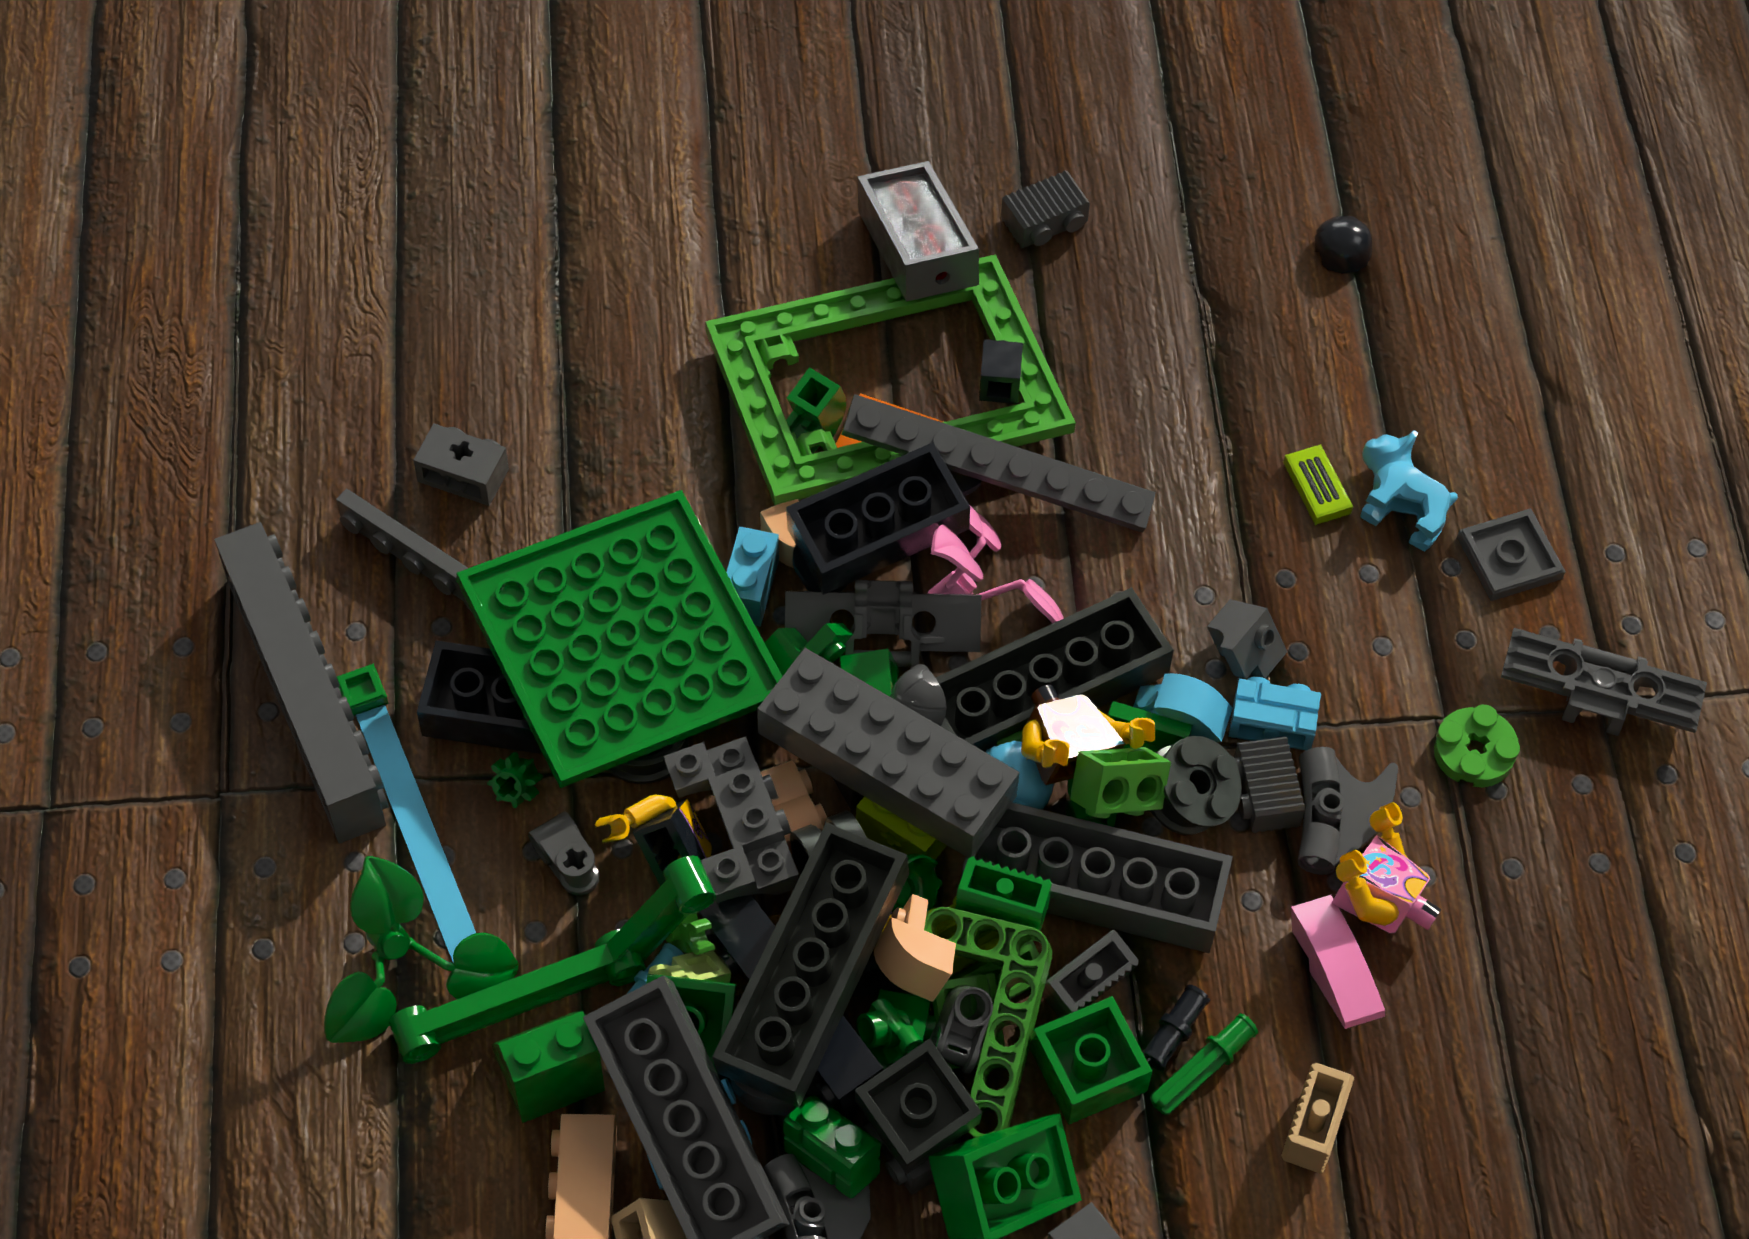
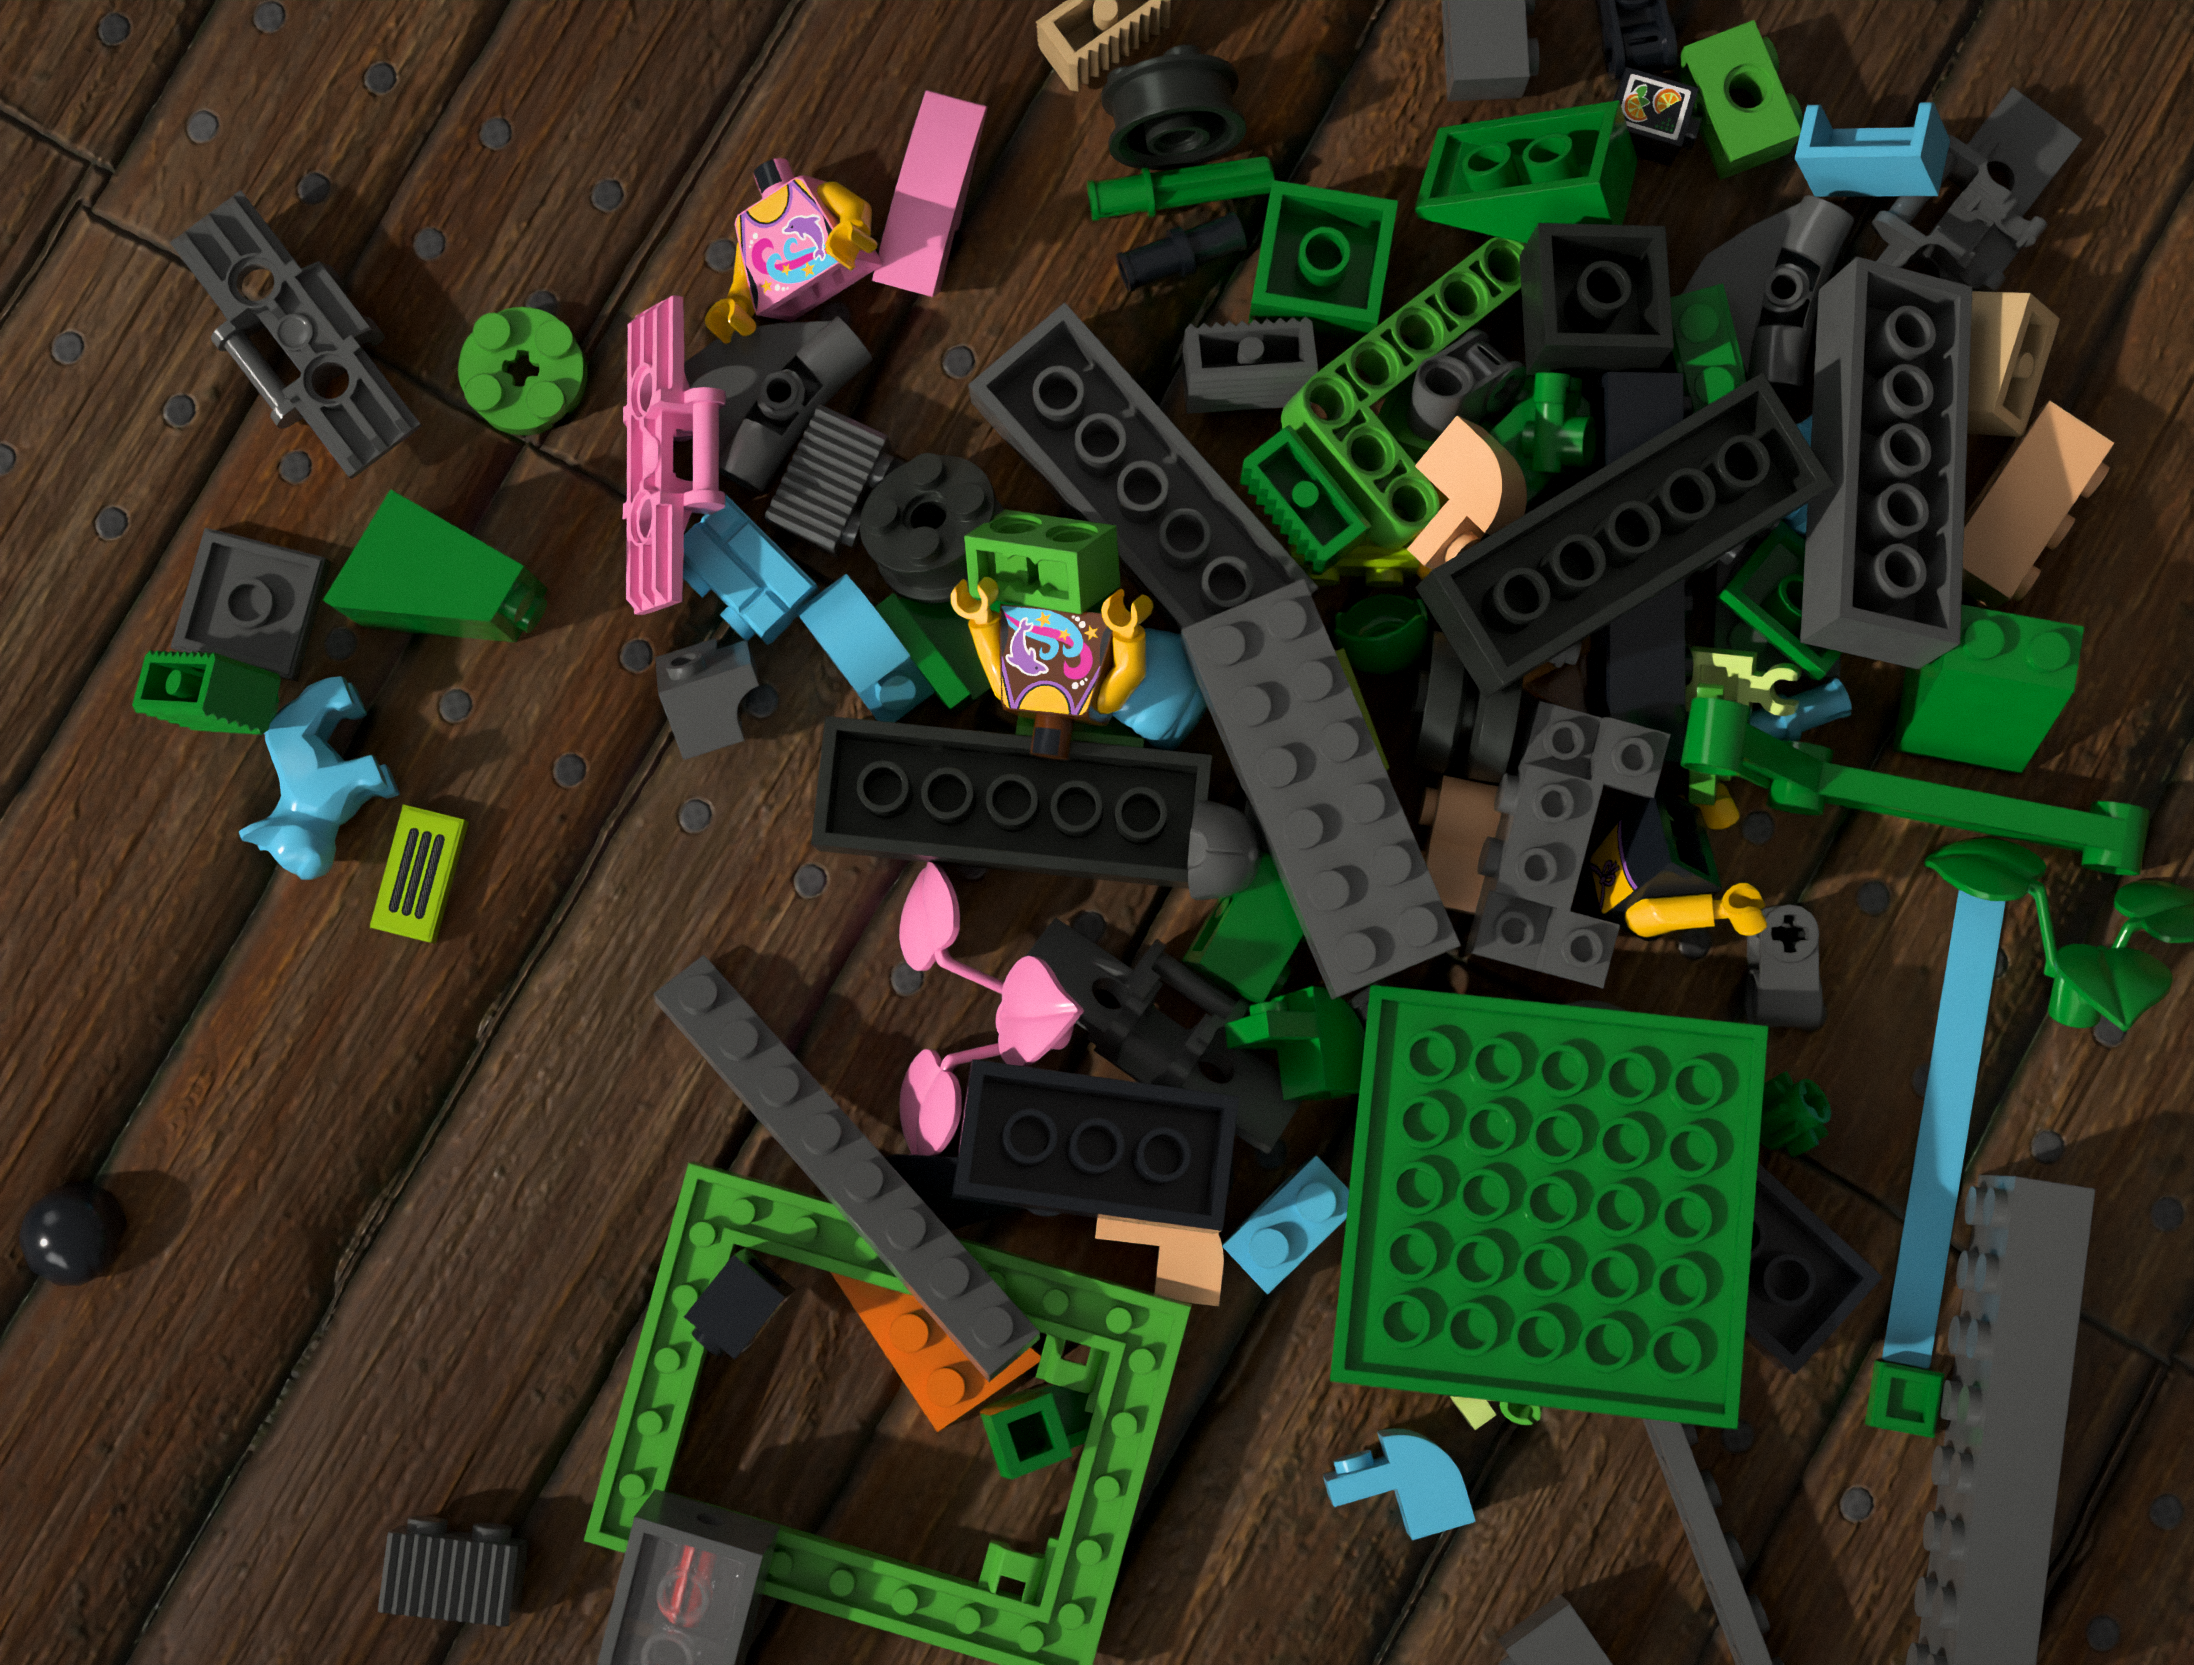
camera: 140 degrees left, 25 degrees up
none -> green brick [132,650,281,735]
none -> green slope [323,489,548,643]
none -> bright pink piece [623,295,726,615]
none -> pearl dark grey wheel [1101,45,1247,170]
none -> medium azure brick [1322,1428,1476,1540]

